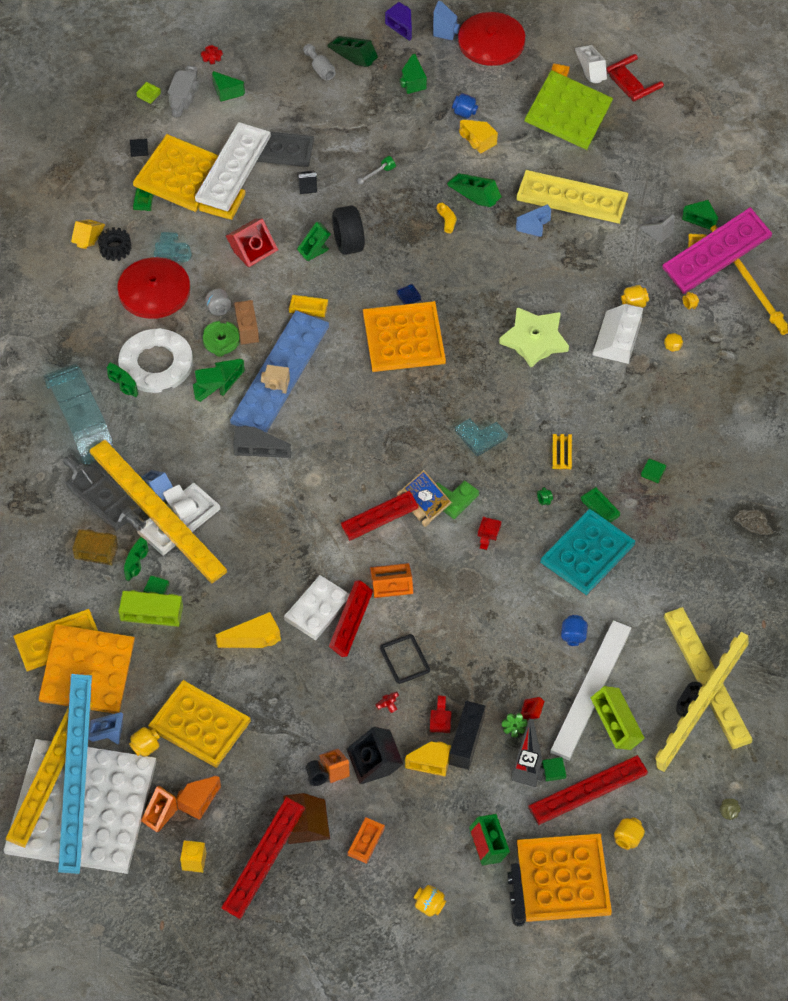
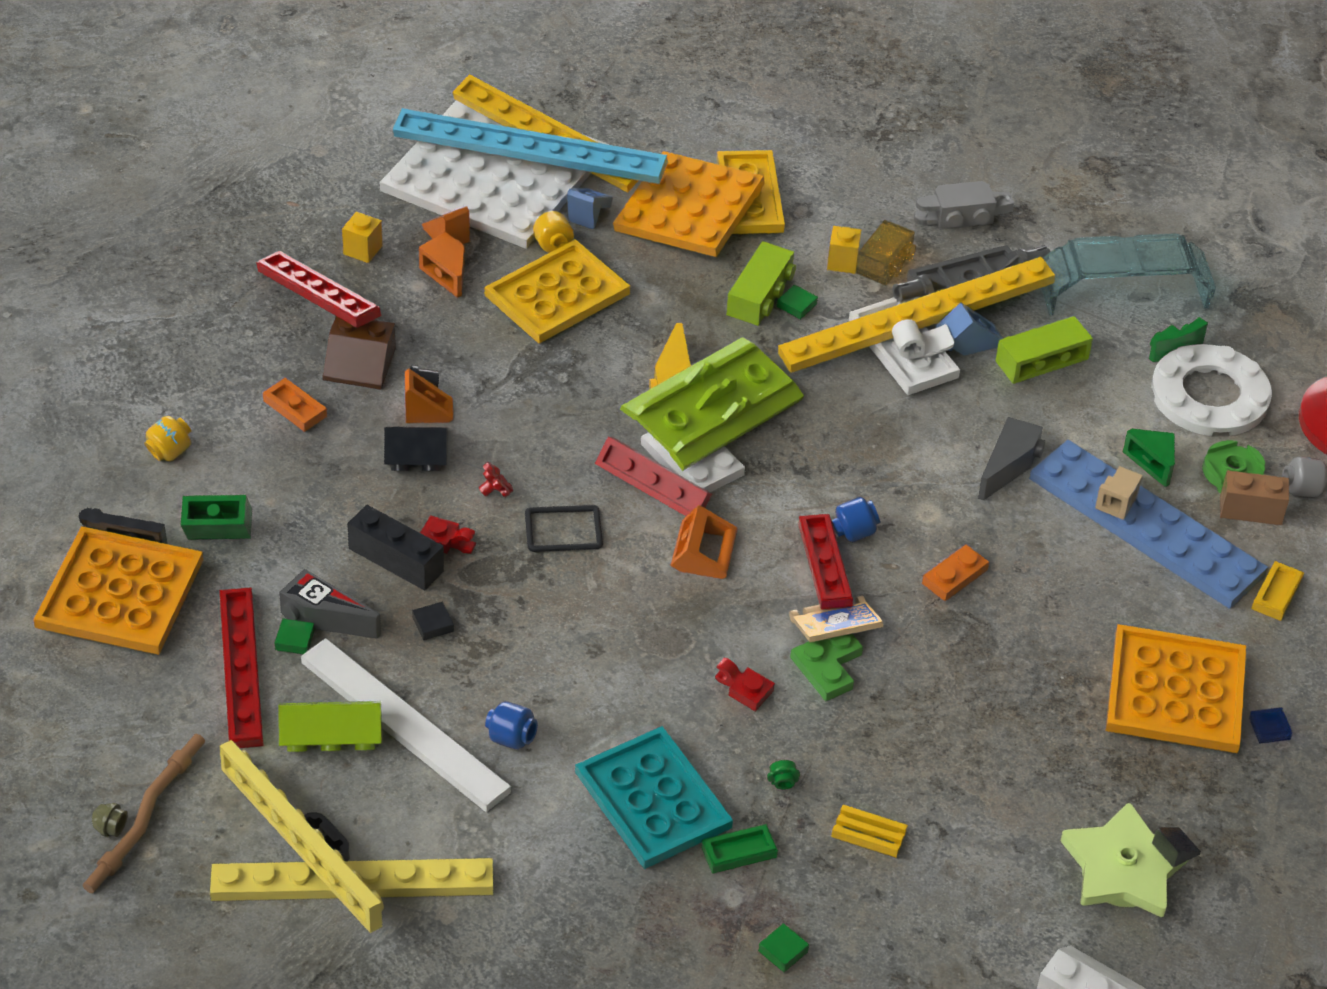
camera: 105 degrees right, 10 degrees down
green slope [124,537,148,582] -> none
green slope [193,367,226,402] -> none
yellow slope [405,741,451,777] -> none
clear light blue plate [455,418,508,457] -> none
bright green plant [502,713,528,737] -> none
red plate [521,697,545,720] -> none
yellow head [614,817,645,850] -> none
none -> medium nougat bar [83,734,205,894]
none -> black tile [412,601,454,641]
none -> lime hinge [620,337,804,471]
none -> yellow brick [827,226,862,274]
none -> blue head [832,497,881,543]
none -> light grey hinge [914,181,1014,229]
none -> orange plate [922,544,989,601]
none -> lime brick [995,316,1093,384]
none -> black slope [1152,827,1201,868]

